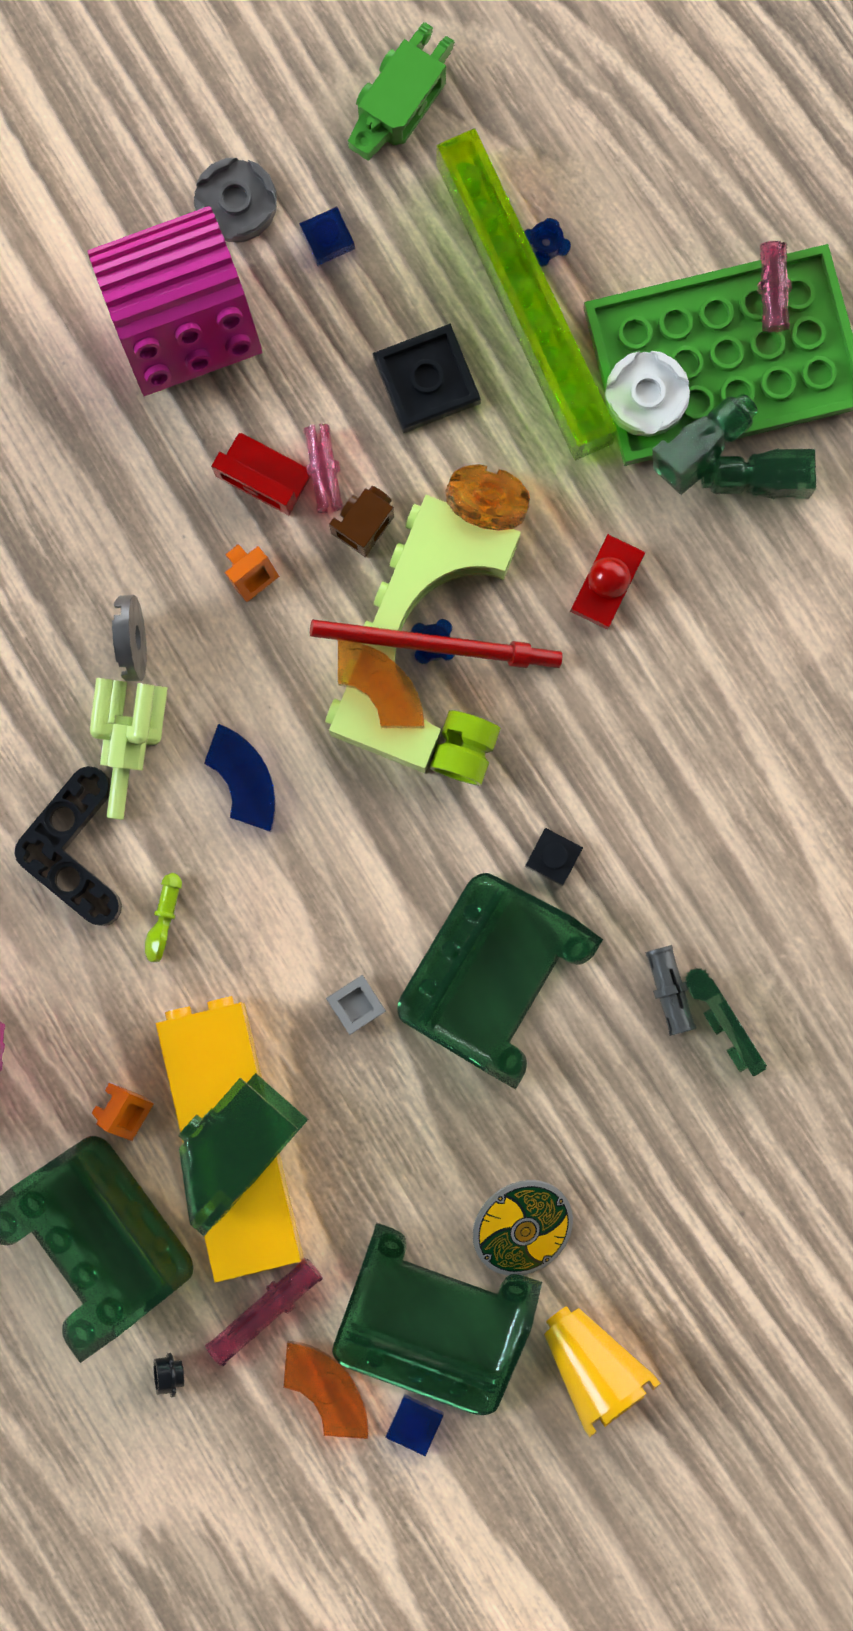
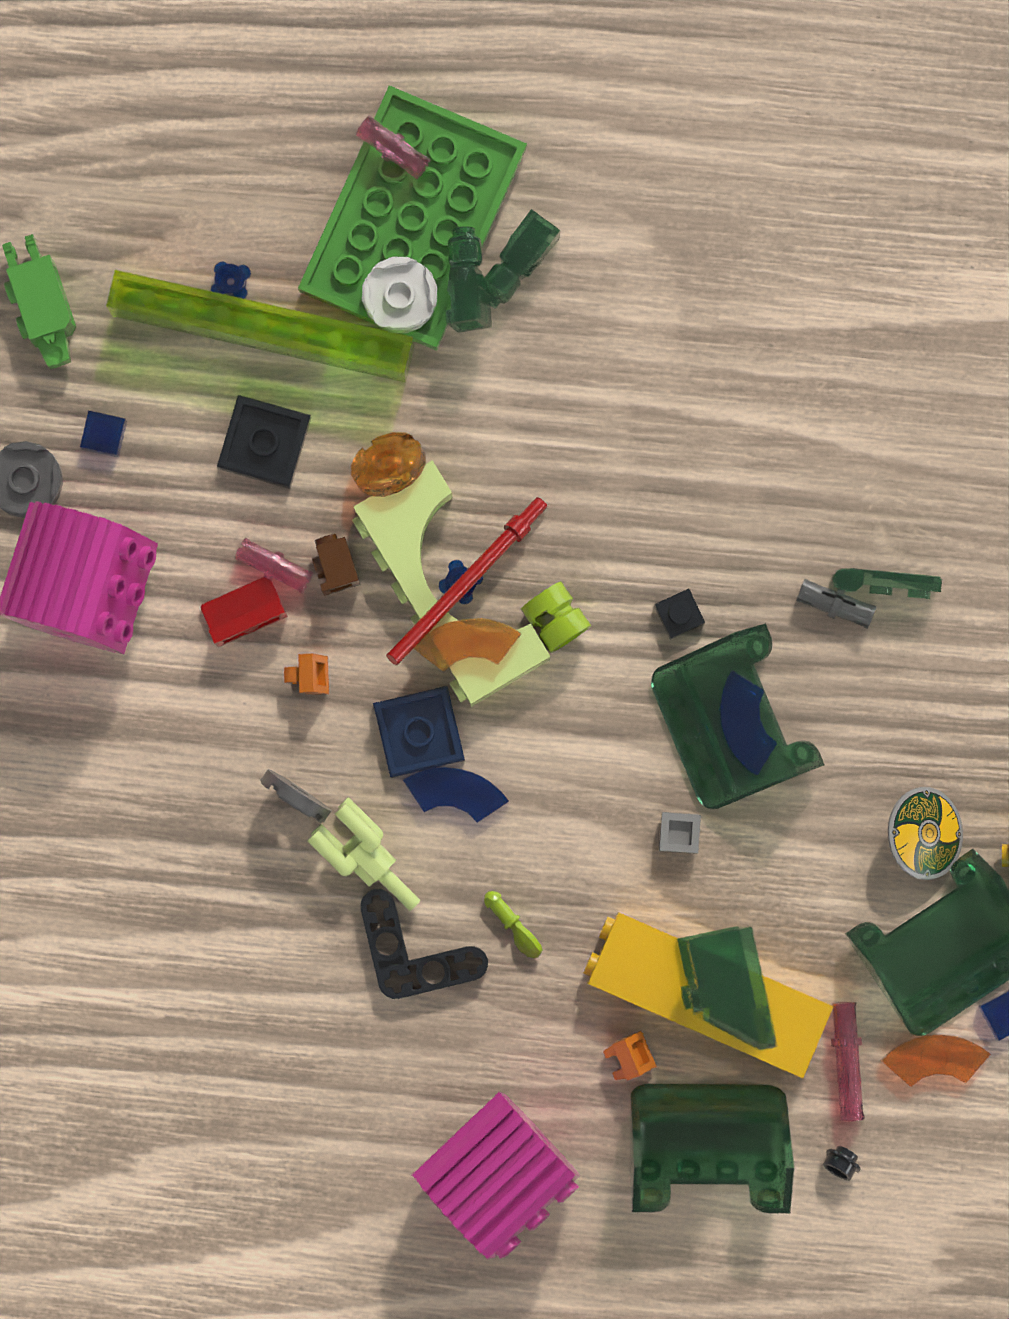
camera: 55 degrees left, 0 degrees up
red tile [570,534,646,630] -> none
none -> dark blue tile [373,686,465,778]
none -> clear blue tile [720,671,777,776]

